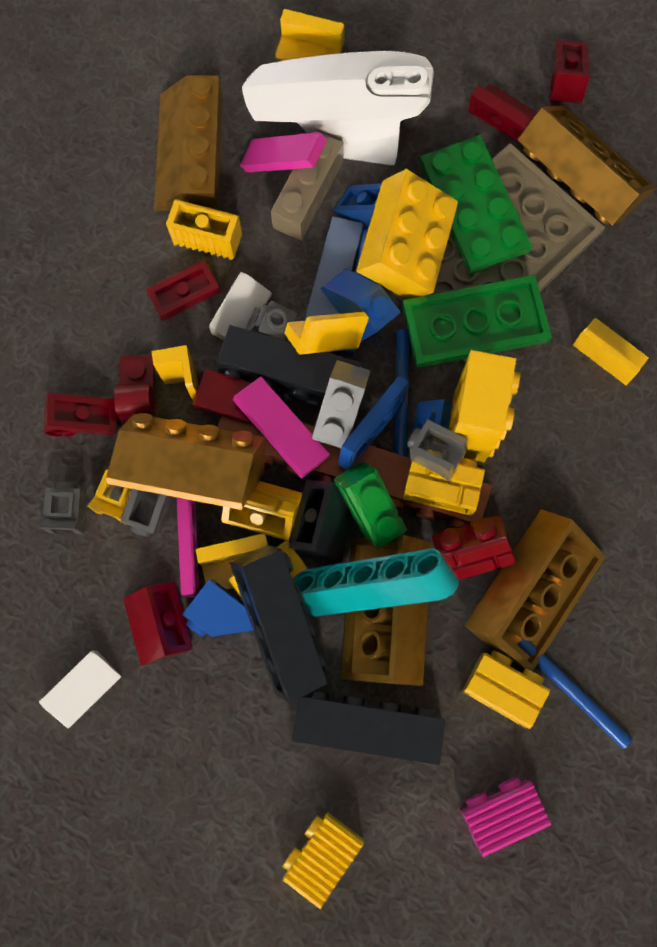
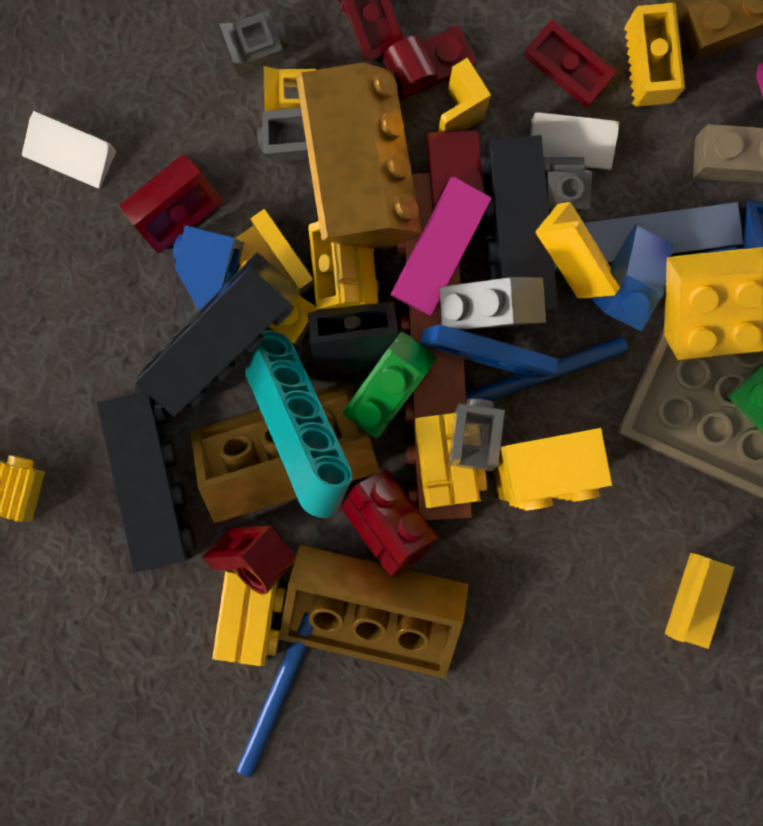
camera: 65 degrees right, 10 degrees up
dark pink tile [177,497,200,598] -> none
green plate [402,275,552,368] -> none
blue plate [413,399,453,432] -> none
dark pink brick [460,776,551,857] -> none
none -> dark red plate [202,526,295,595]

